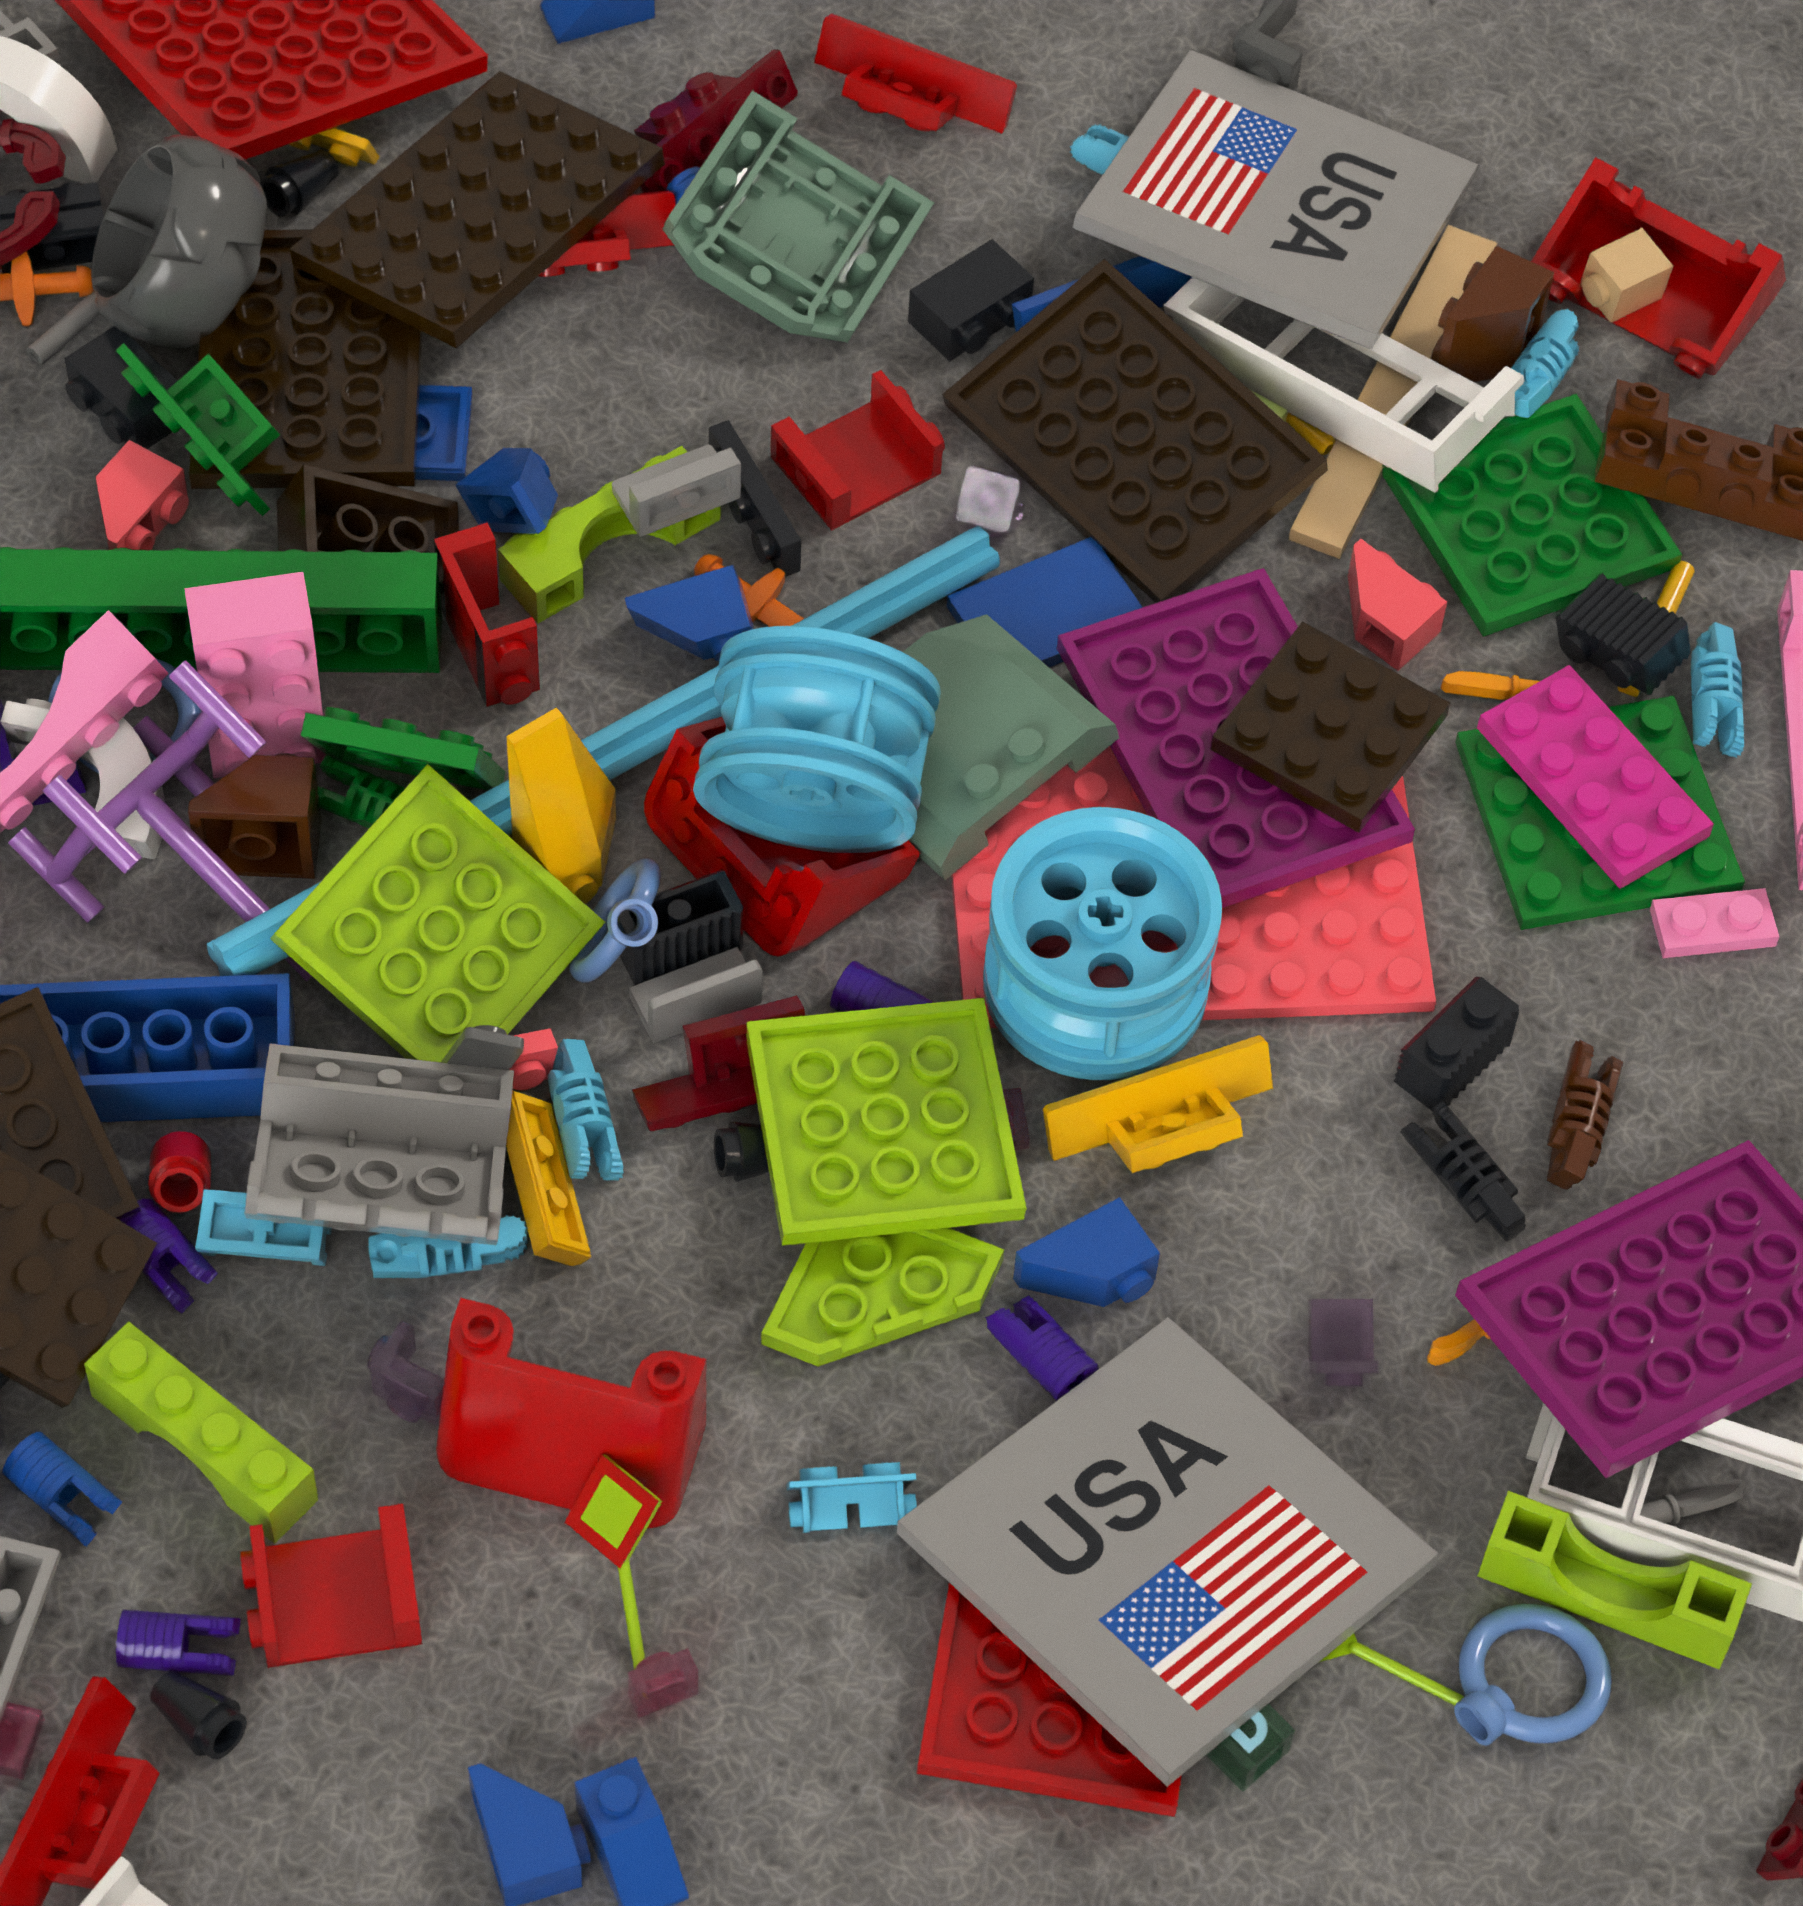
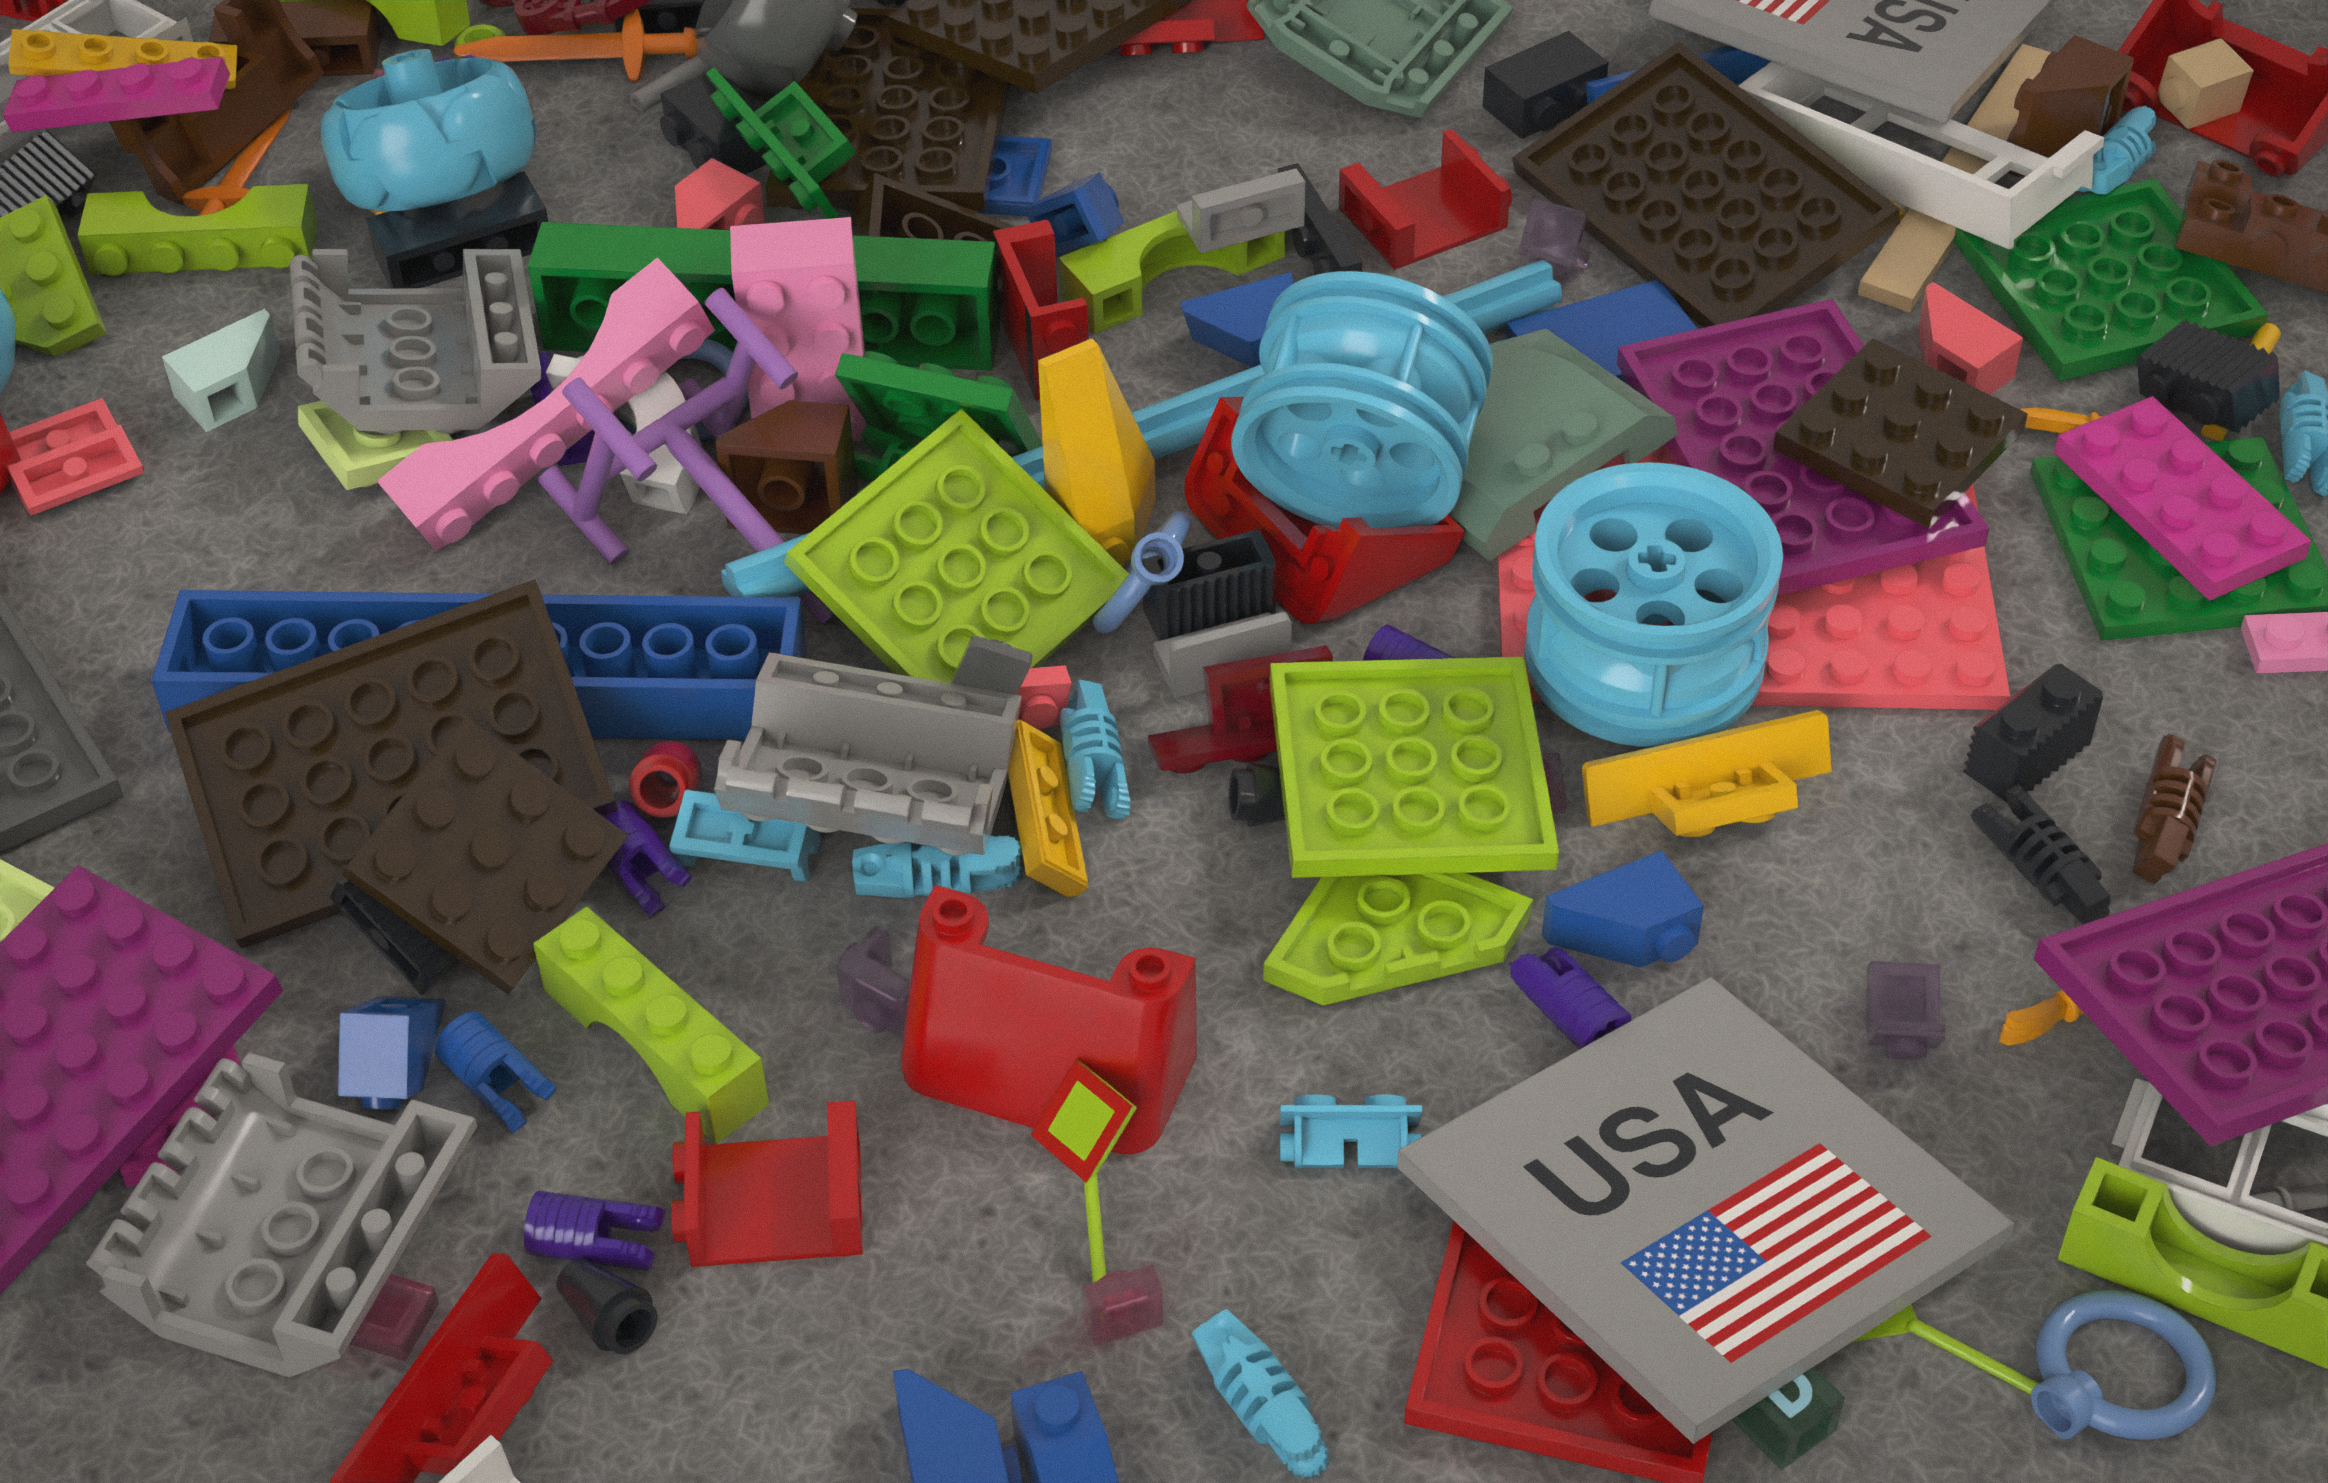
camera: 10 degrees right, 10 degrees down
none -> medium azure hinge [1191,1309,1330,1479]

